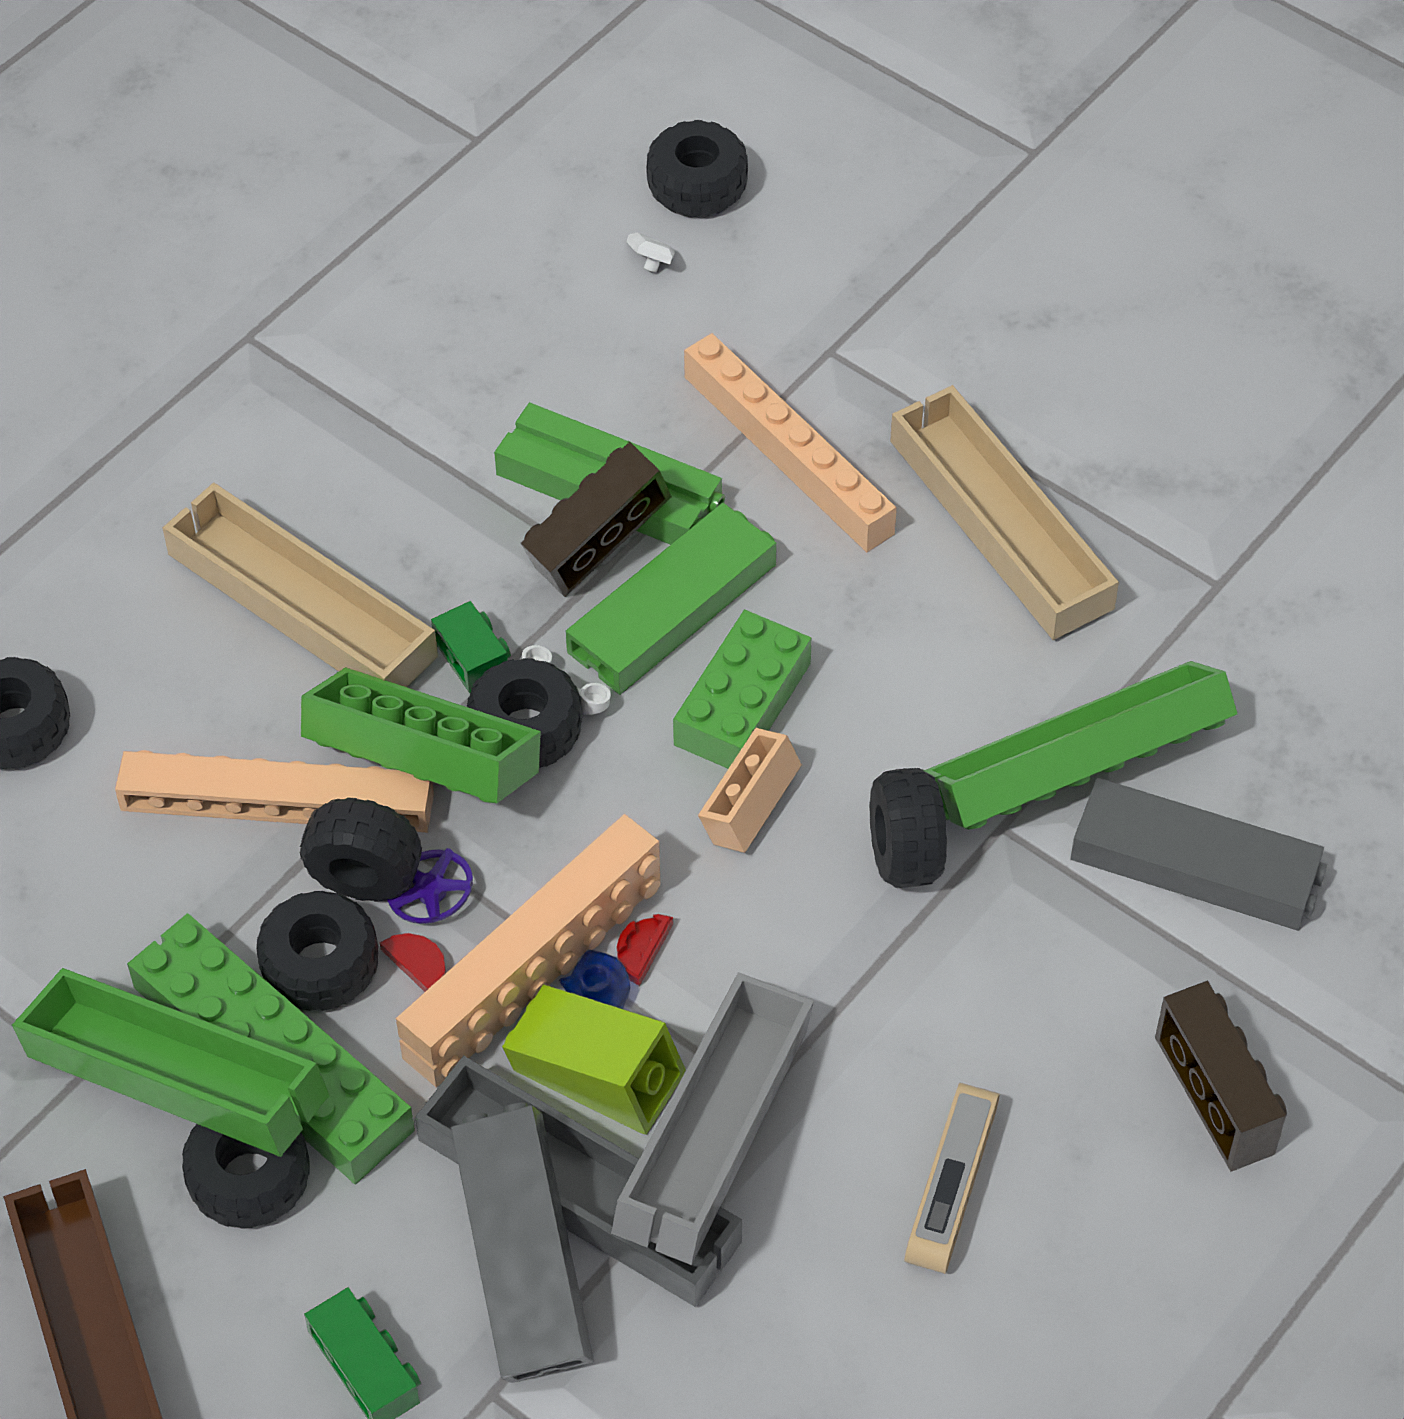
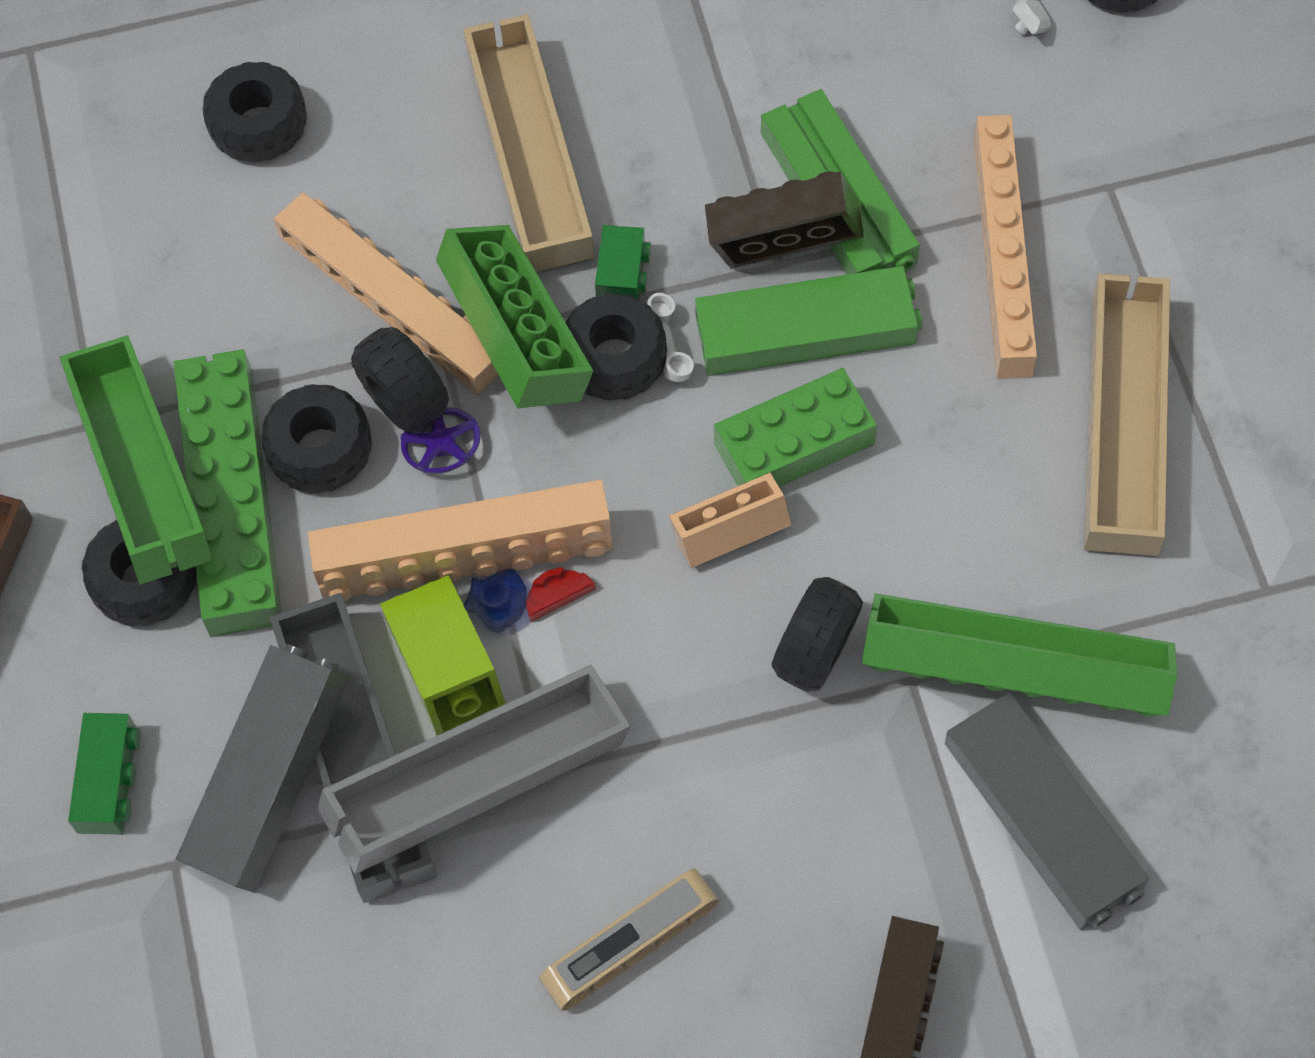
camera: 40 degrees right, 10 degrees up
red tile [379,933,446,992] -> none

